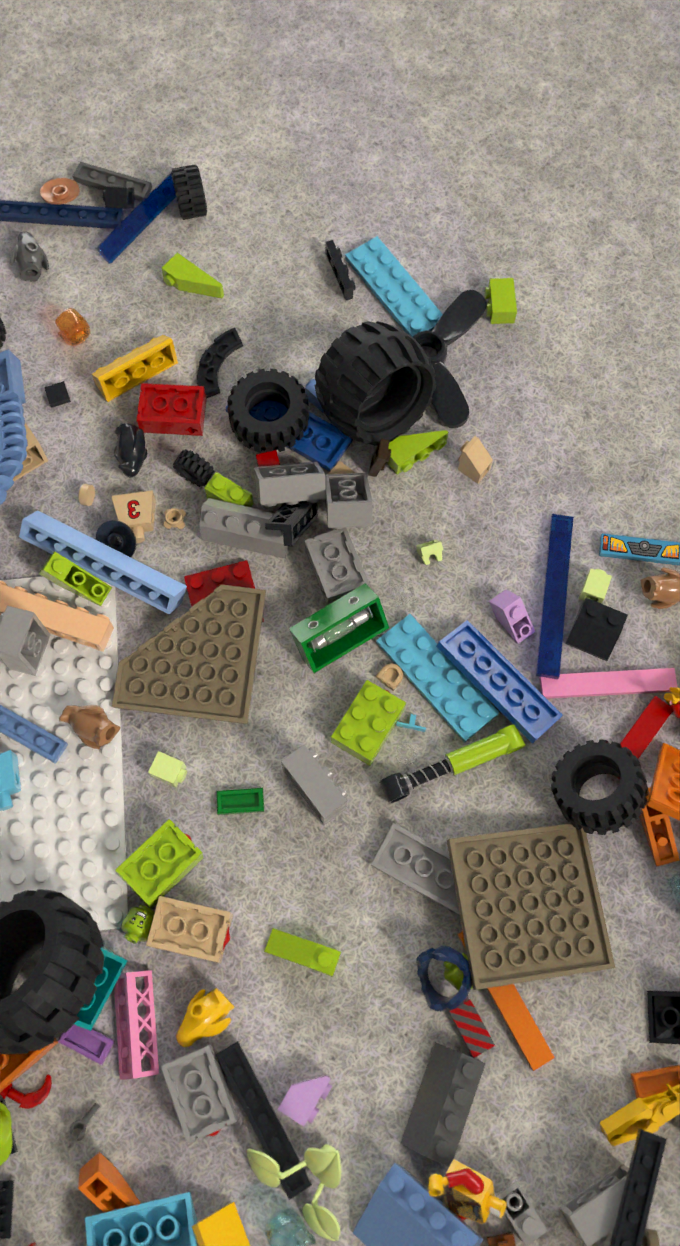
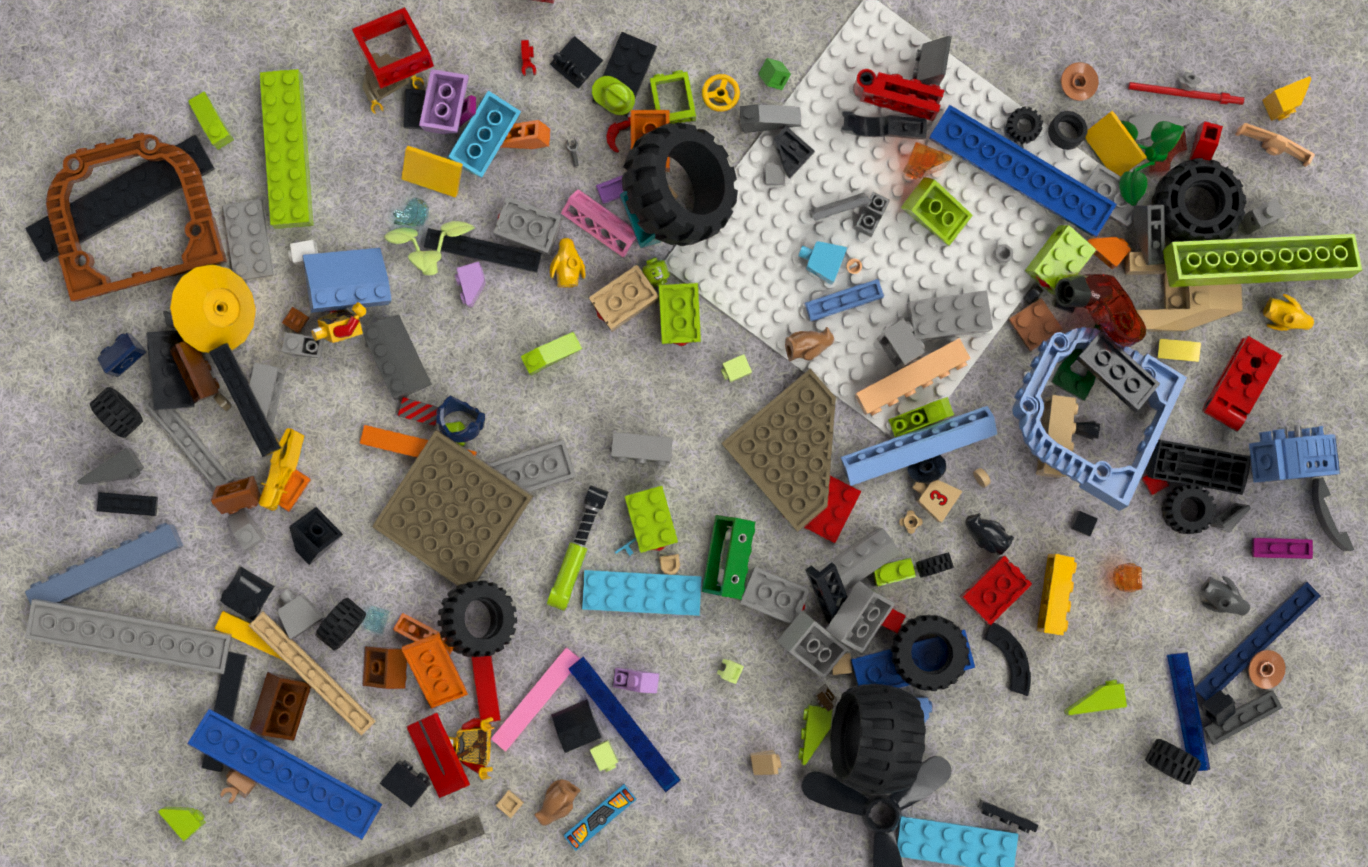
camera: 130 degrees right, 15 degrees up
green tile [216,788,264,815] -> none
plate [436,620,563,744] -> none

